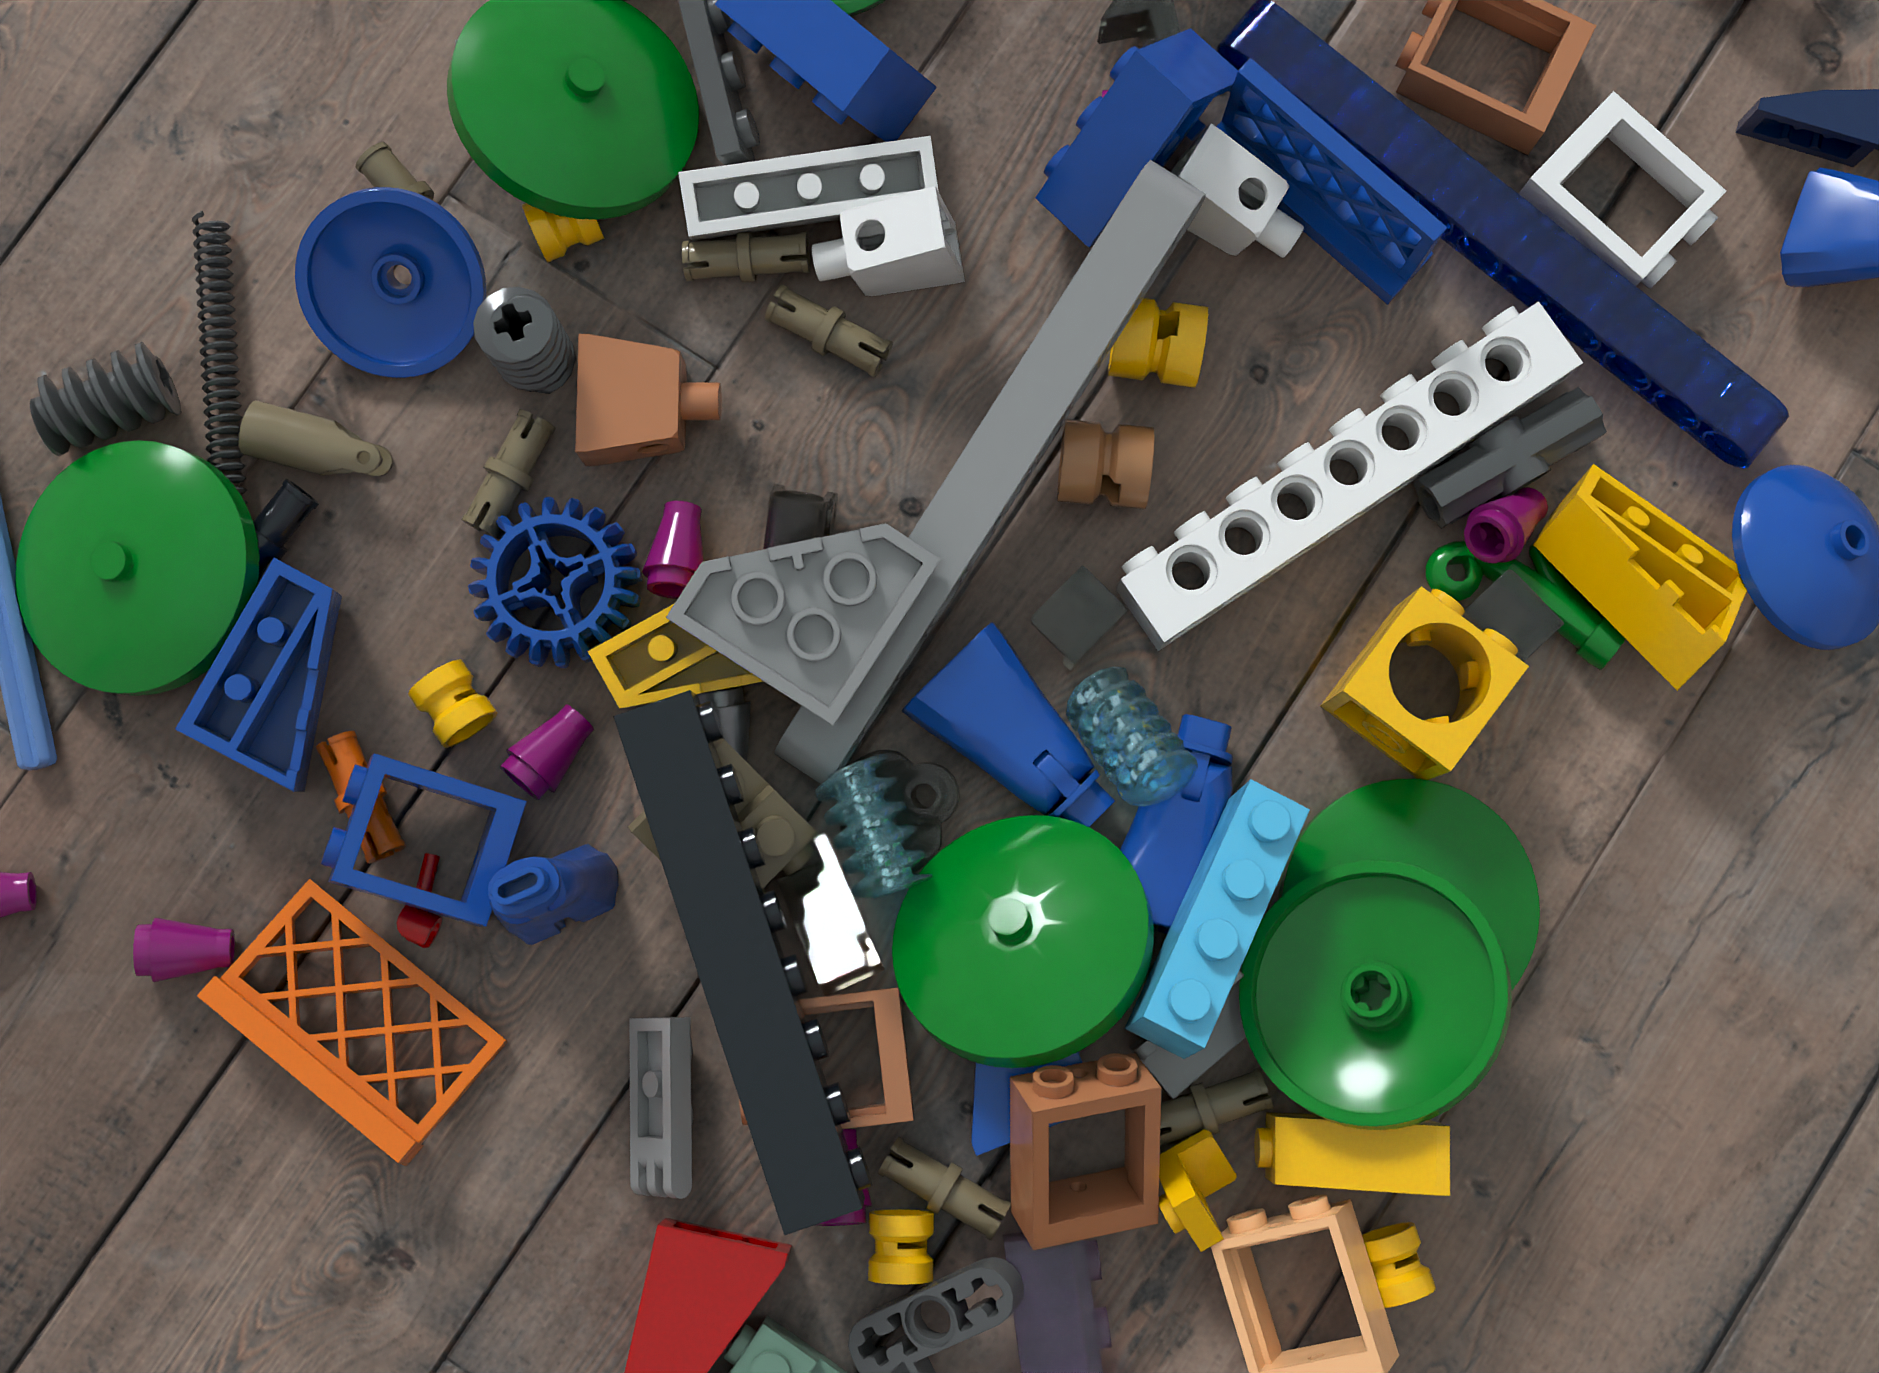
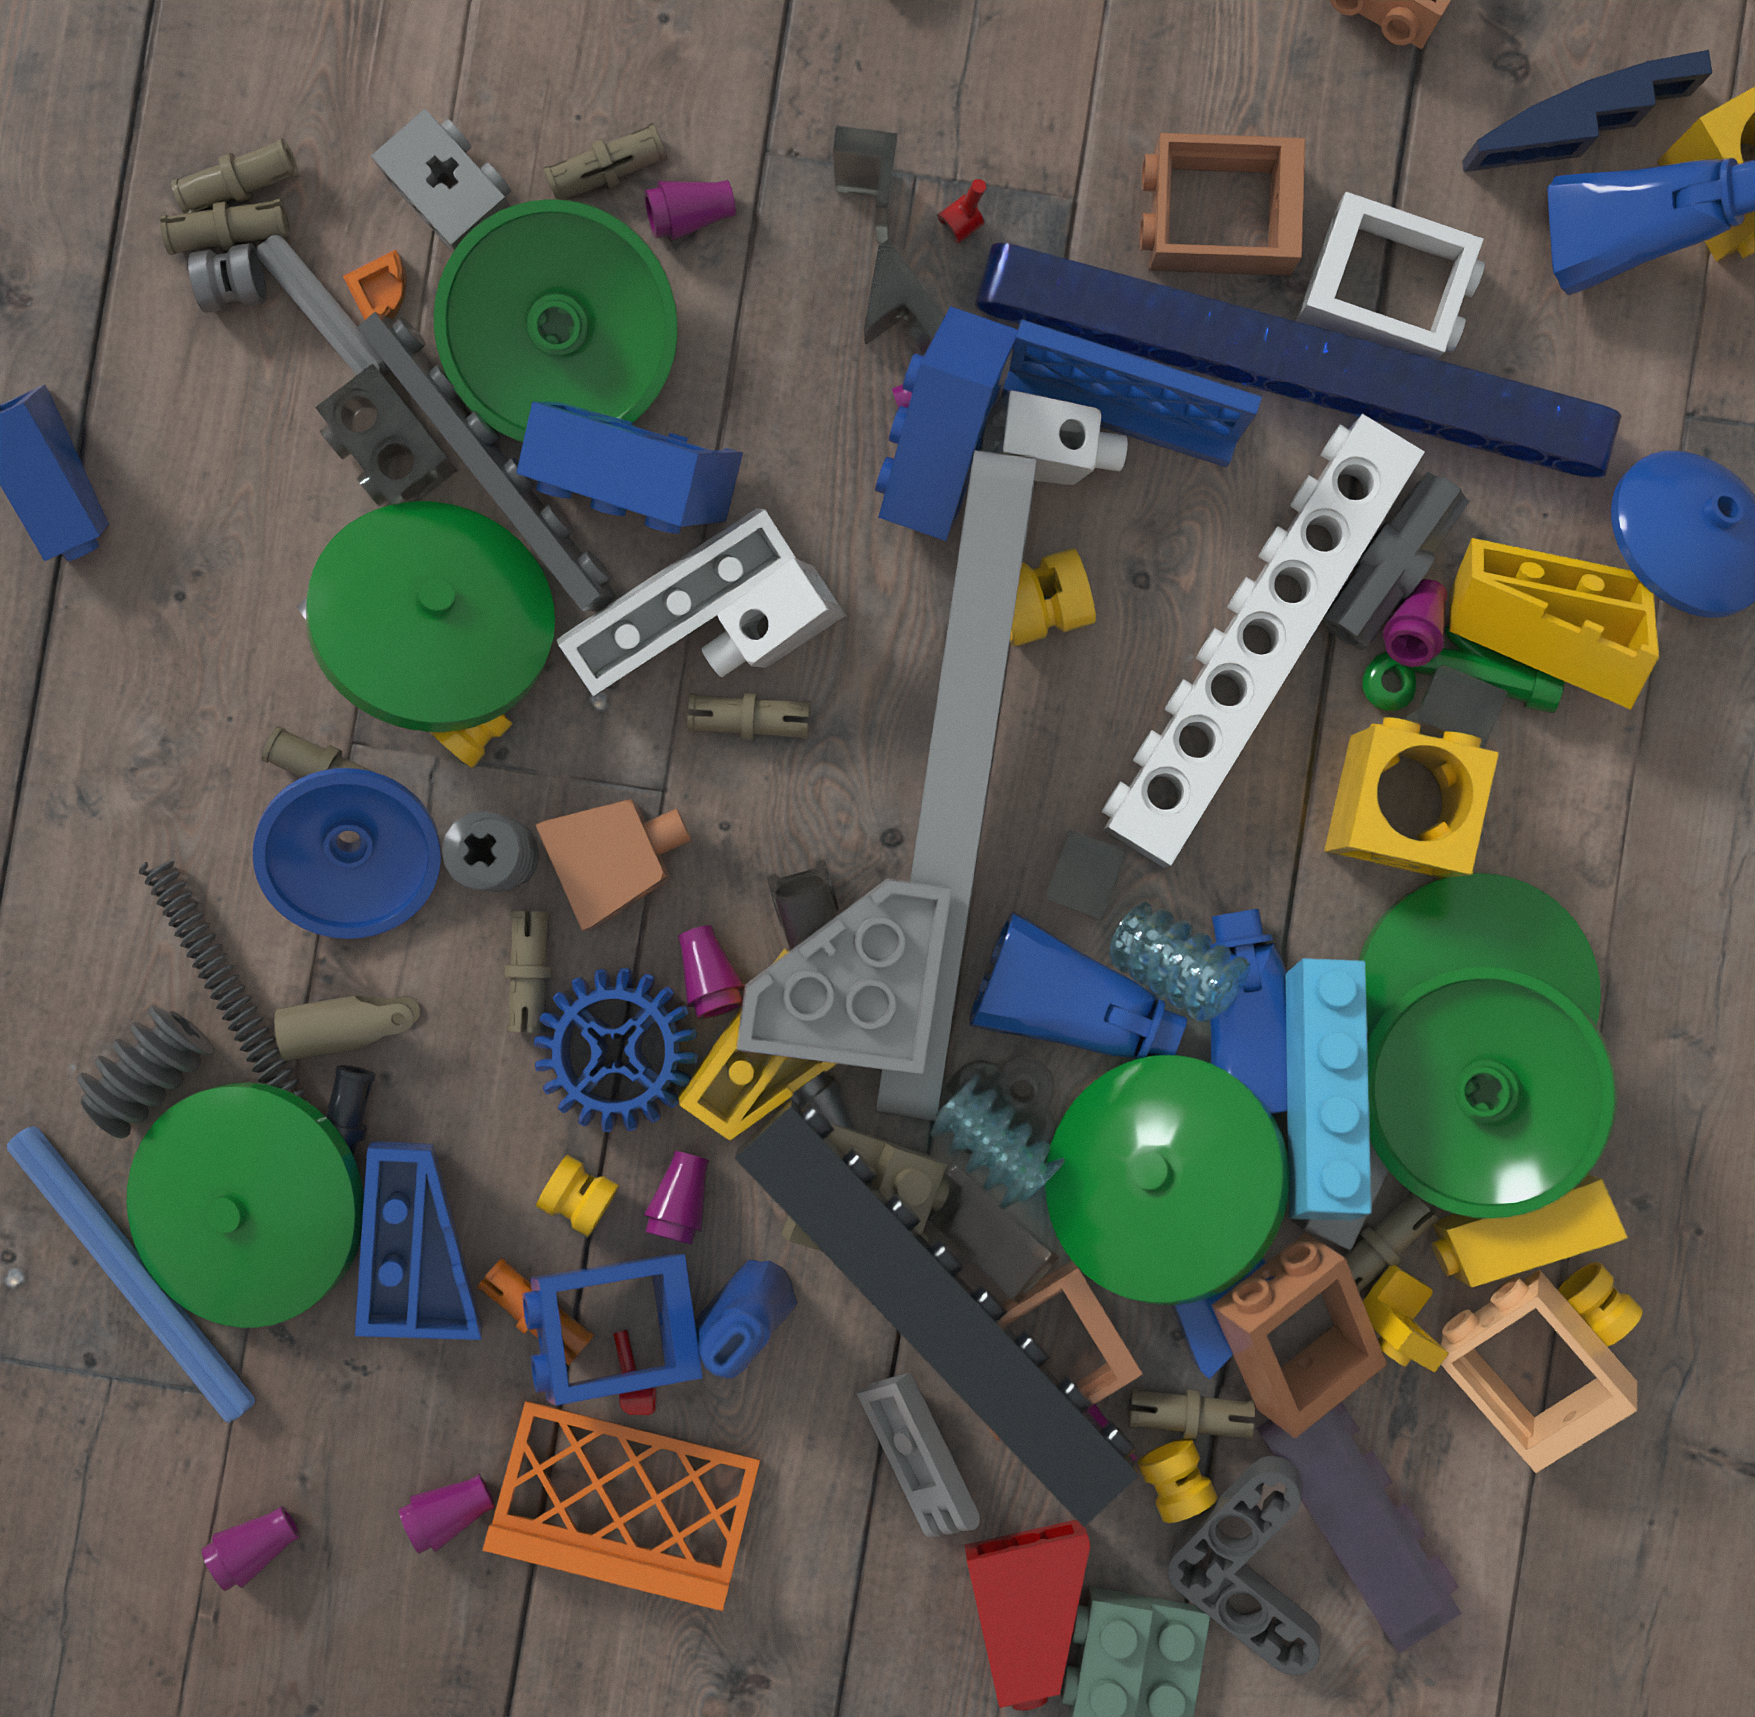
camera: 20 degrees left, 5 degrees up
dark tan pin [682,231,811,282] -> none
medium nougat wheel [1057,419,1154,509] -> none

